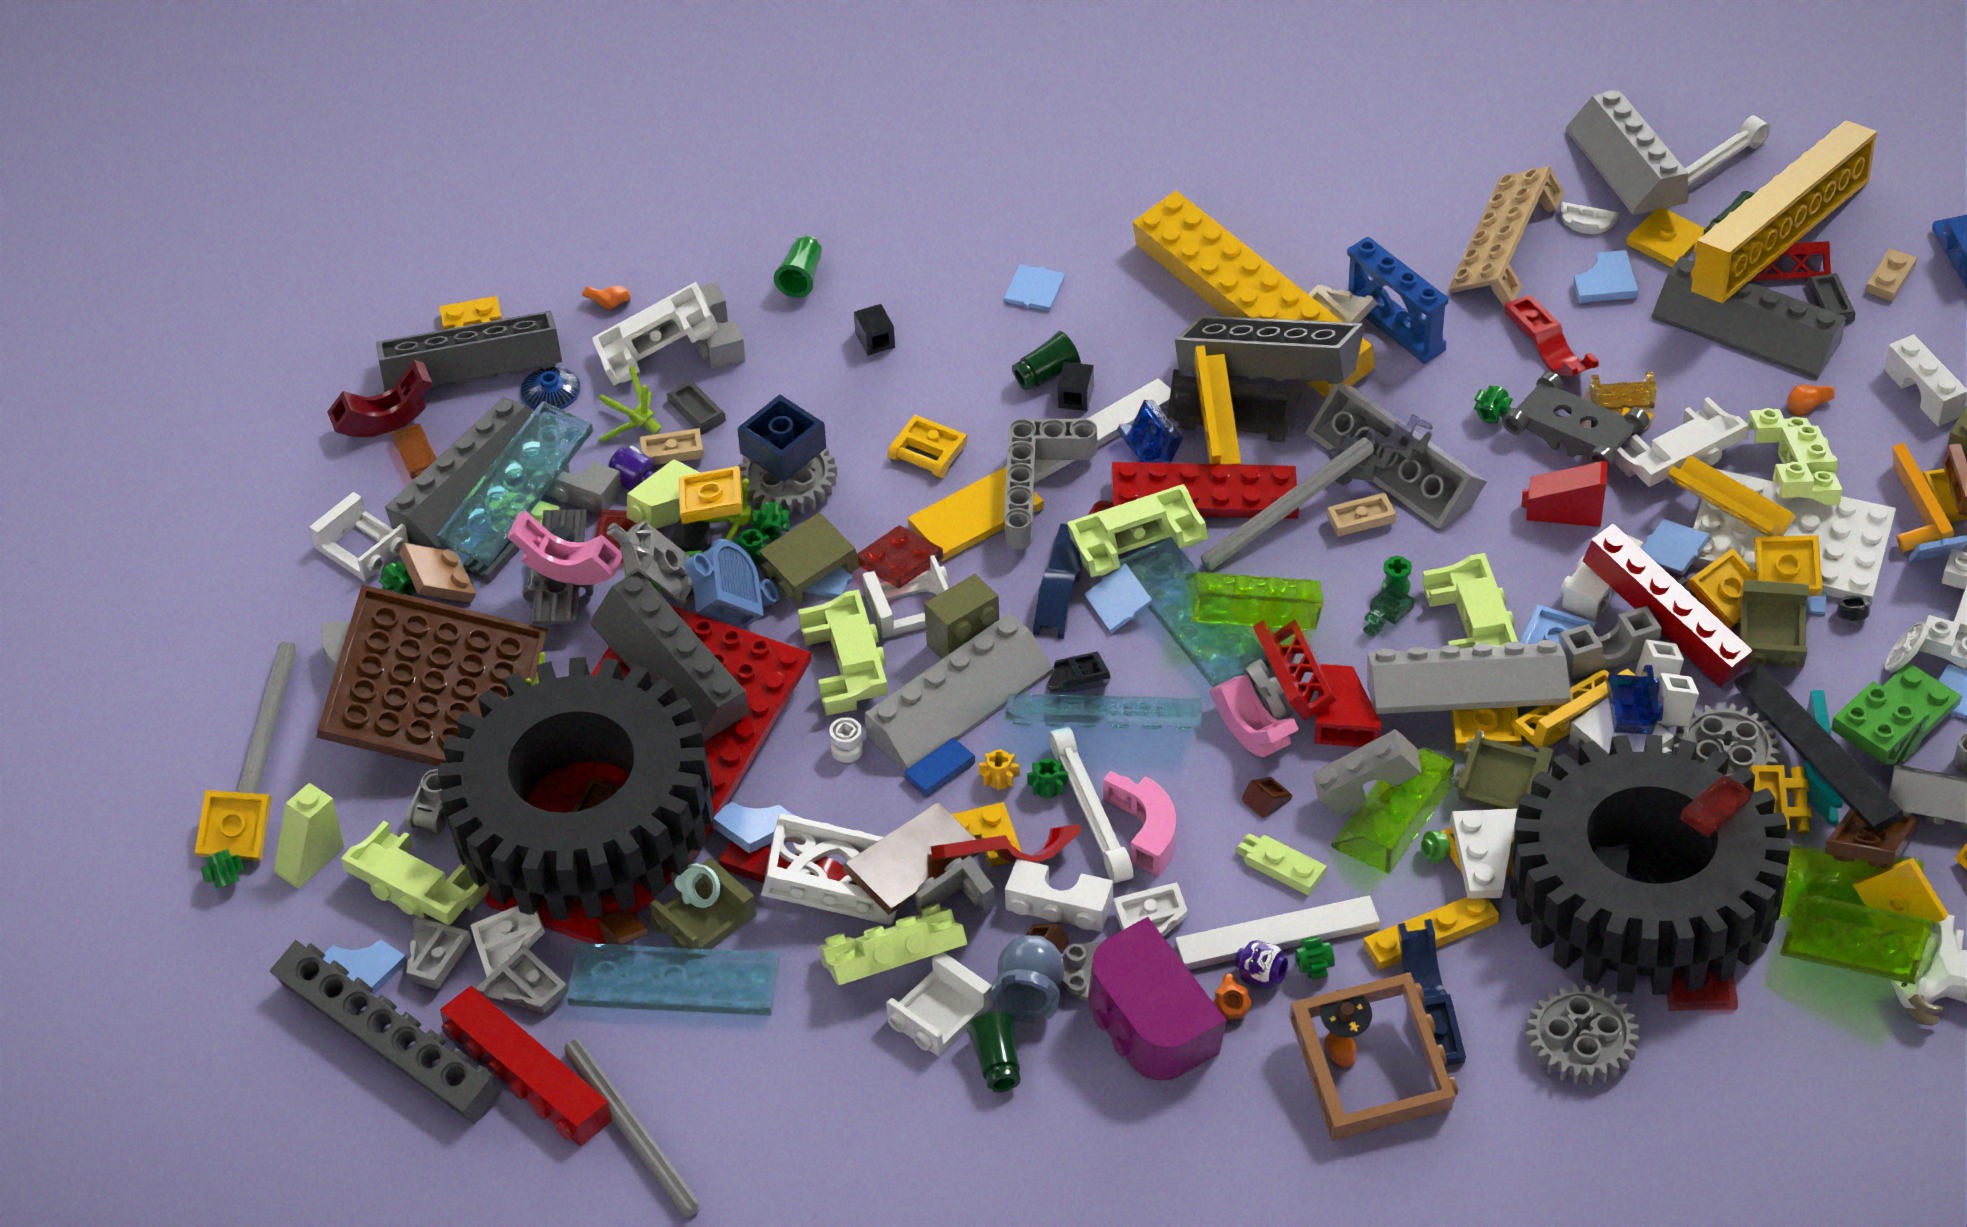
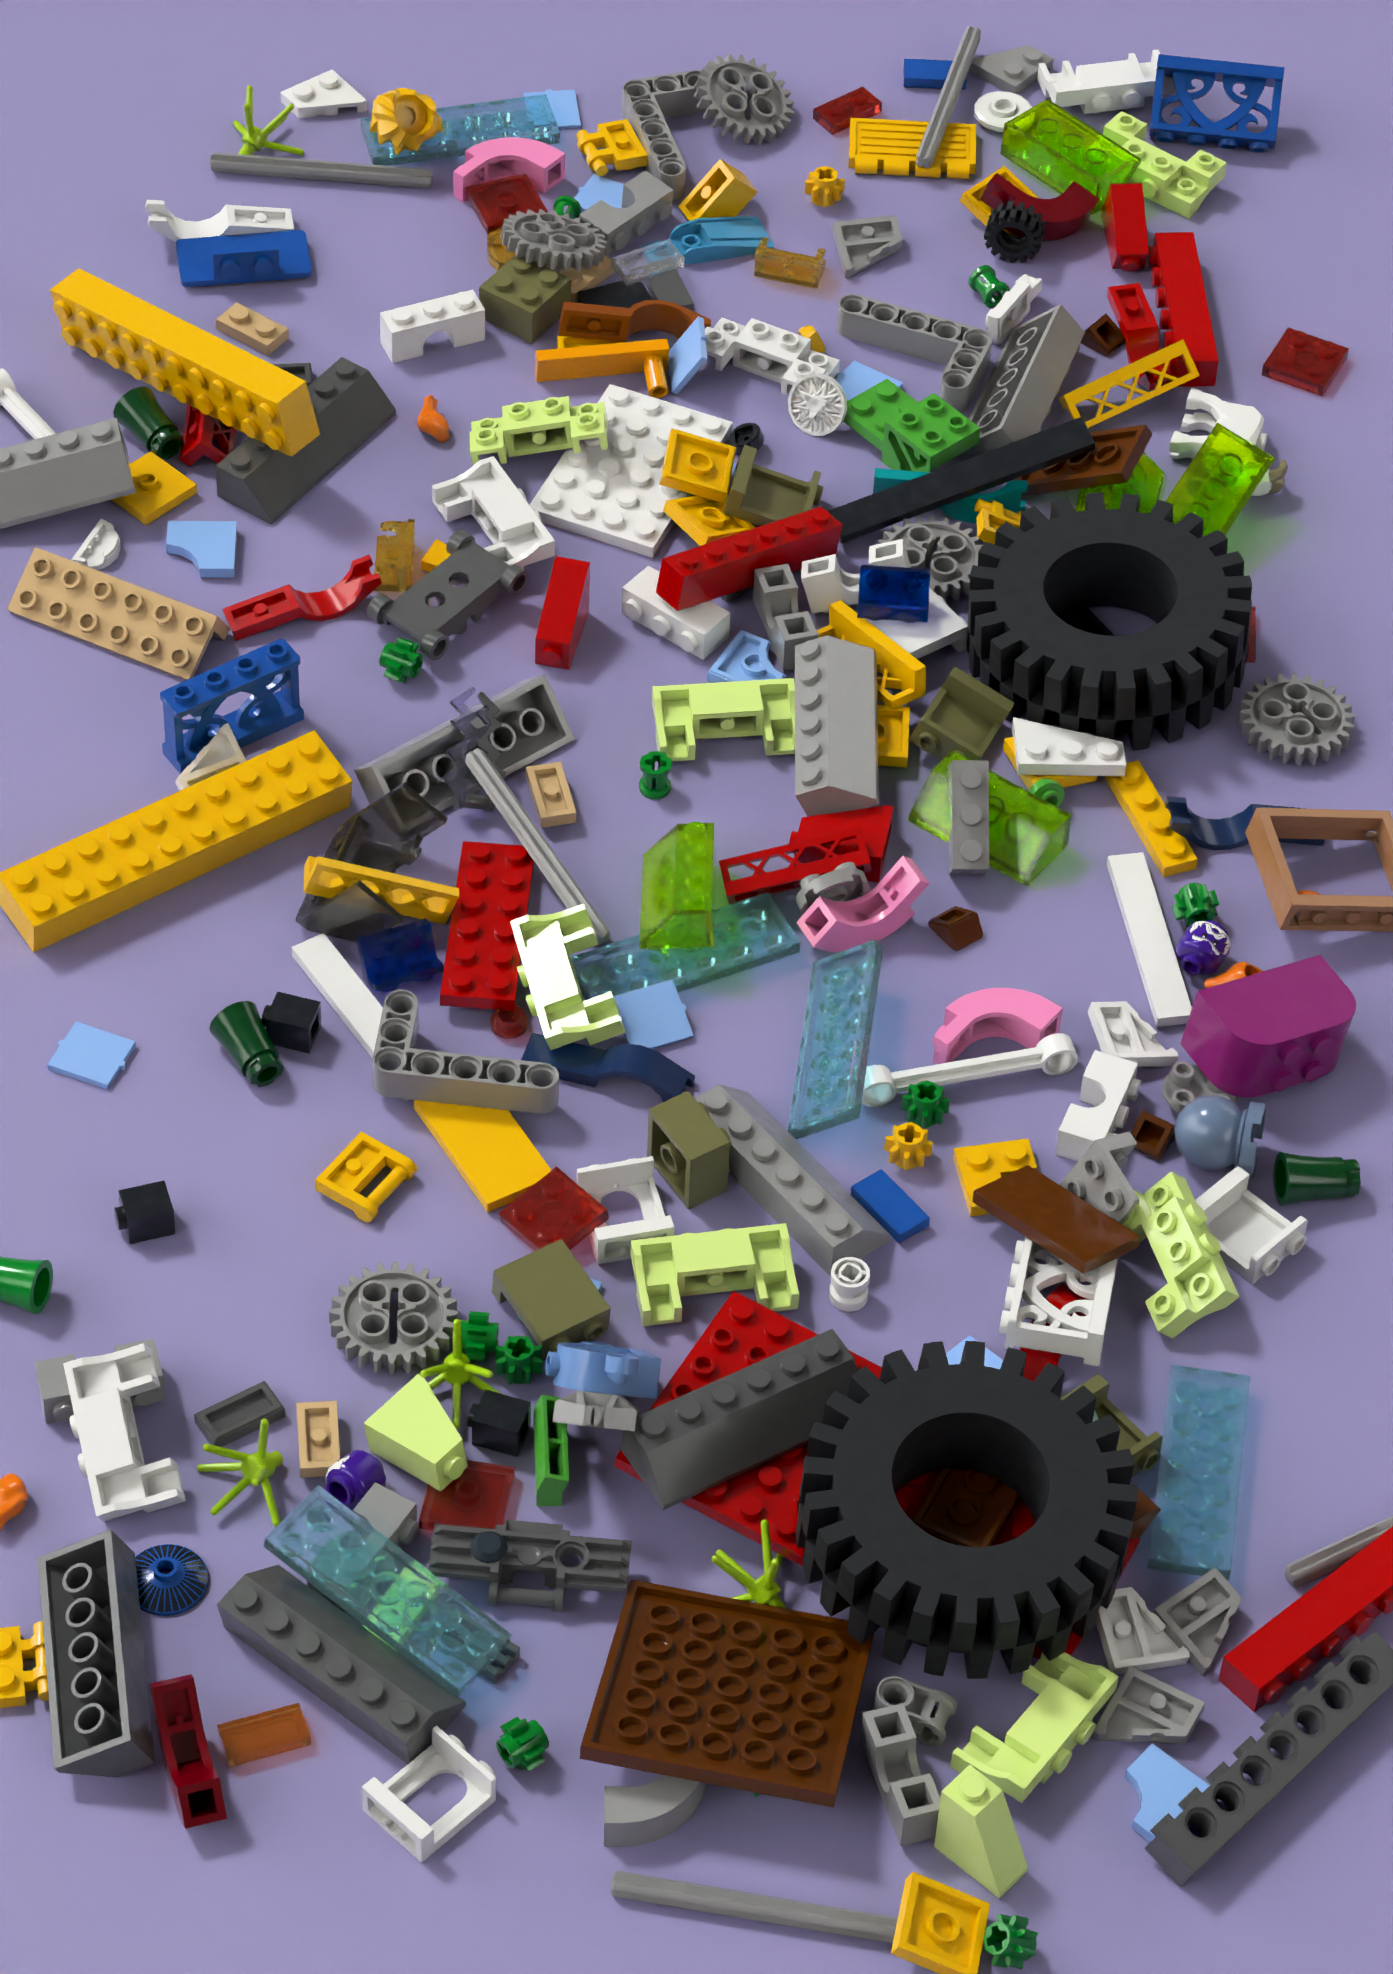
camera: 90 degrees left, 0 degrees up
medium nougat plate [399,543,476,603] -> none
bright pink arch [507,510,622,585] -> none
yellow plate [678,466,744,524] -> none
dark blue brick [737,394,827,482] -> none
red piece [931,824,1081,863] -> none
black slope [1047,651,1111,692] -> none
dark grey slope [1175,315,1364,384] -> none
yellowish green hinge [1236,834,1327,896] -> none
piece [1320,989,1372,1038] -> none
clear green plate [1363,584,1415,637] -> none
light blue piece [1642,519,1711,575] -> none
yellow fence [1667,455,1796,536] -> none
clear red plate [1681,774,1752,837] -> none
yellow plate [1853,857,1948,941] -> none
none -> light grey arch [860,1703,940,1846]

